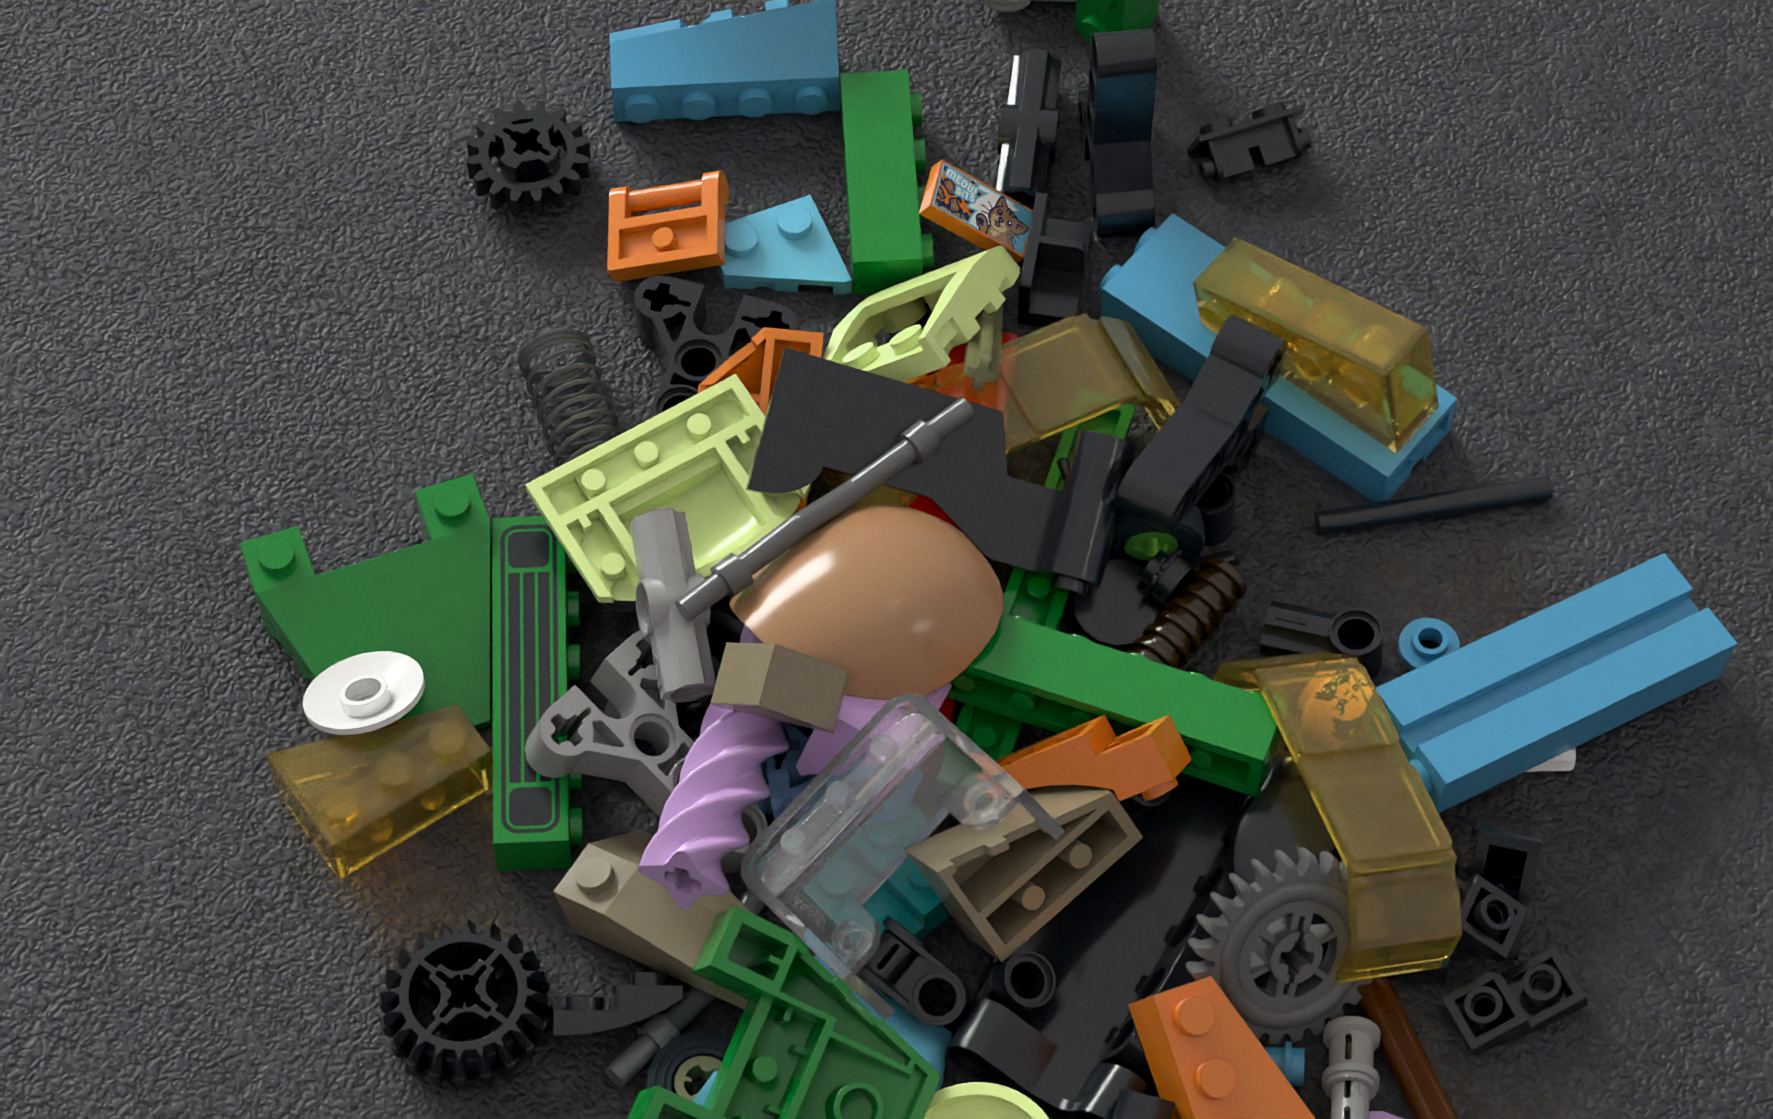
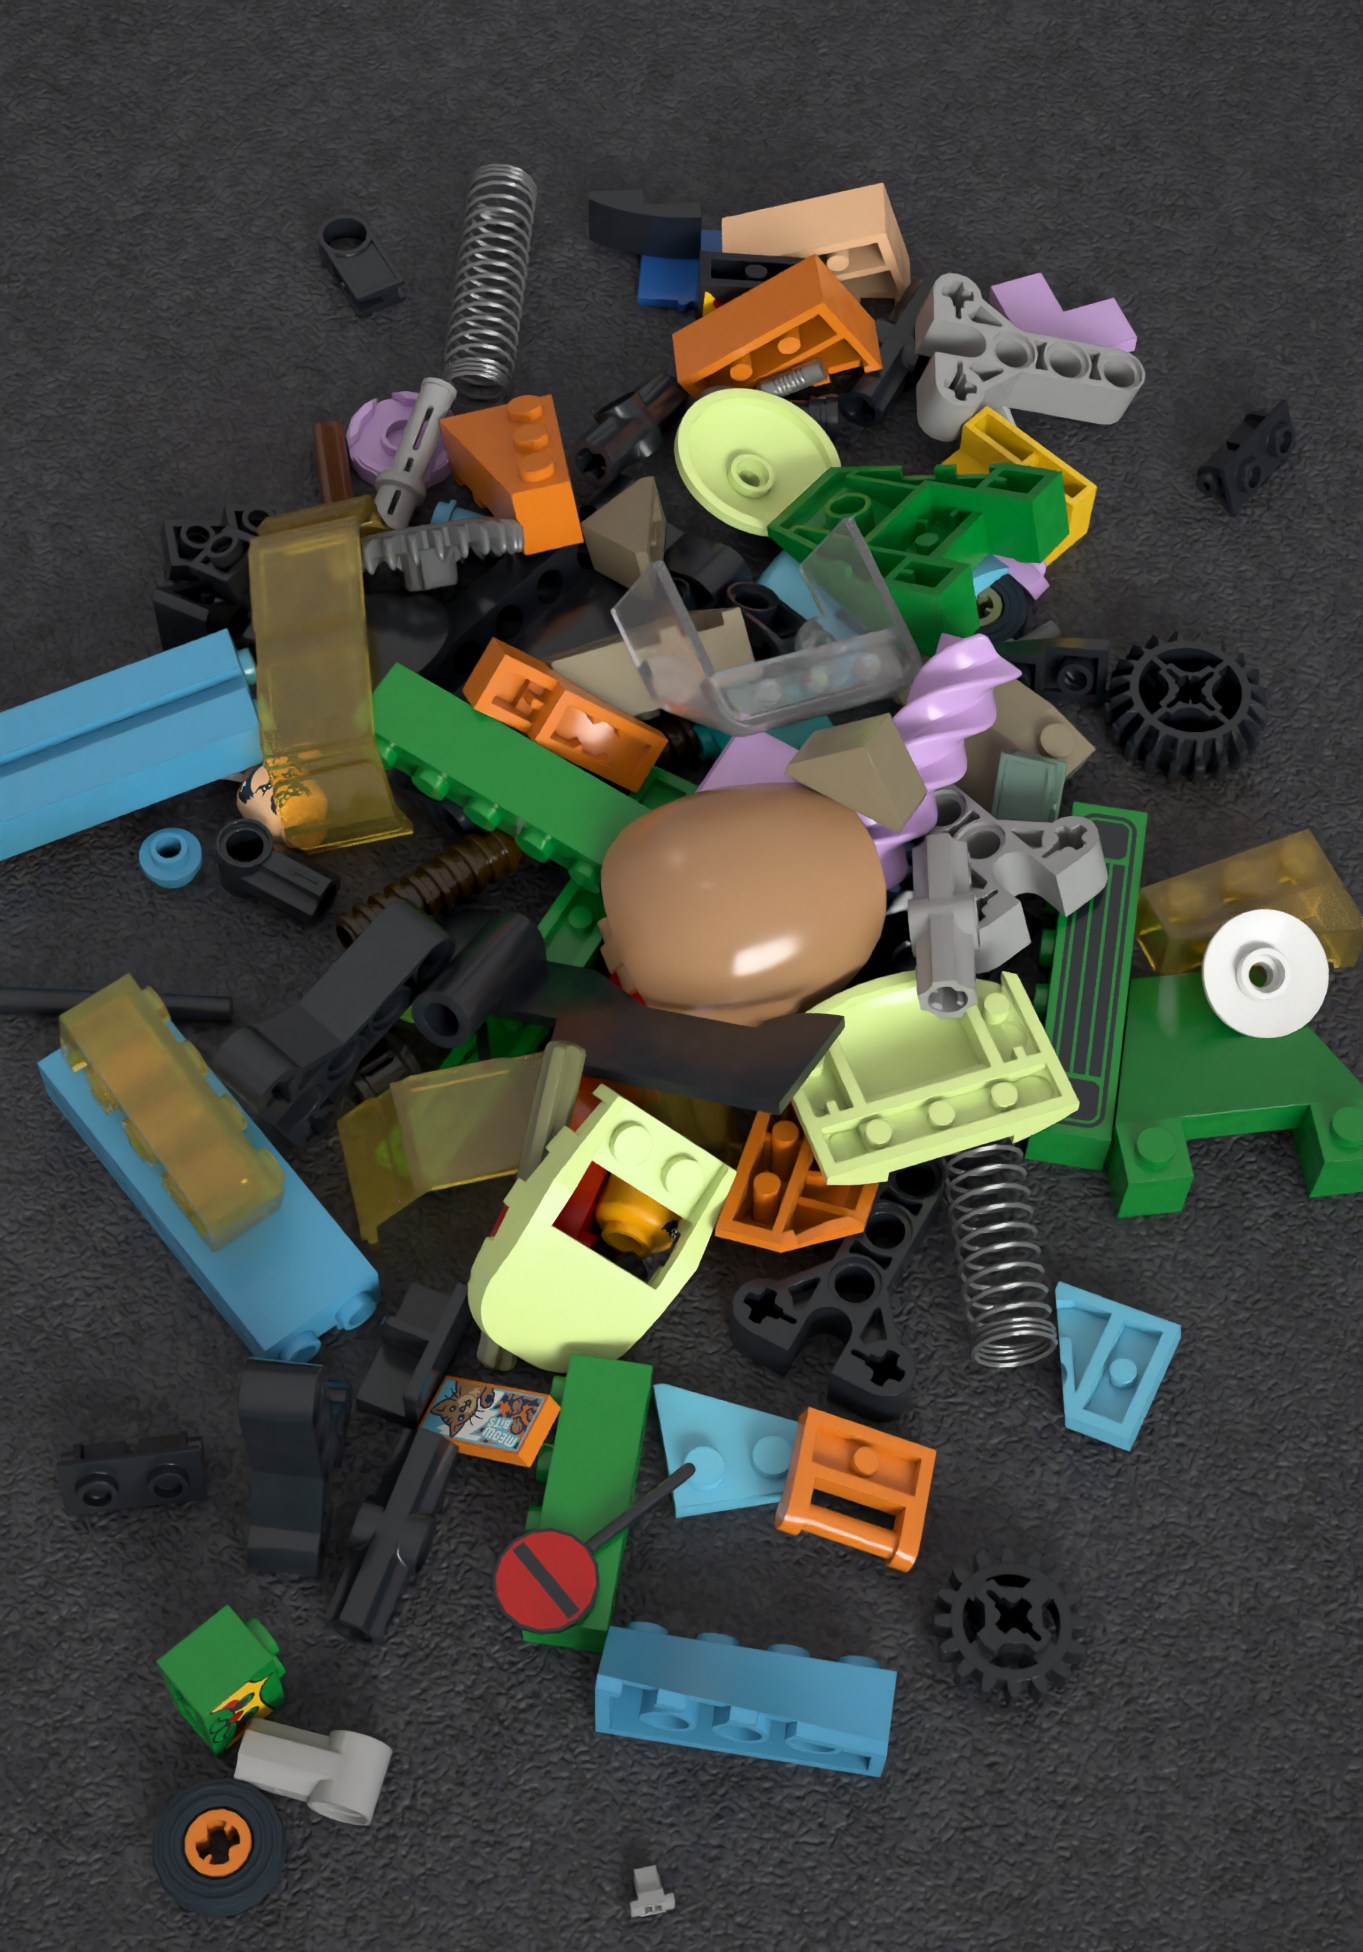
camera: 170 degrees left, 0 degrees up
dark grey bar [675,397,975,622] -> none
none -> piece [492,1463,696,1635]
none -> dark tan slope [580,476,666,599]
none -> sand green piece [991,749,1068,823]
none -> medium azure wing [1055,1281,1181,1452]

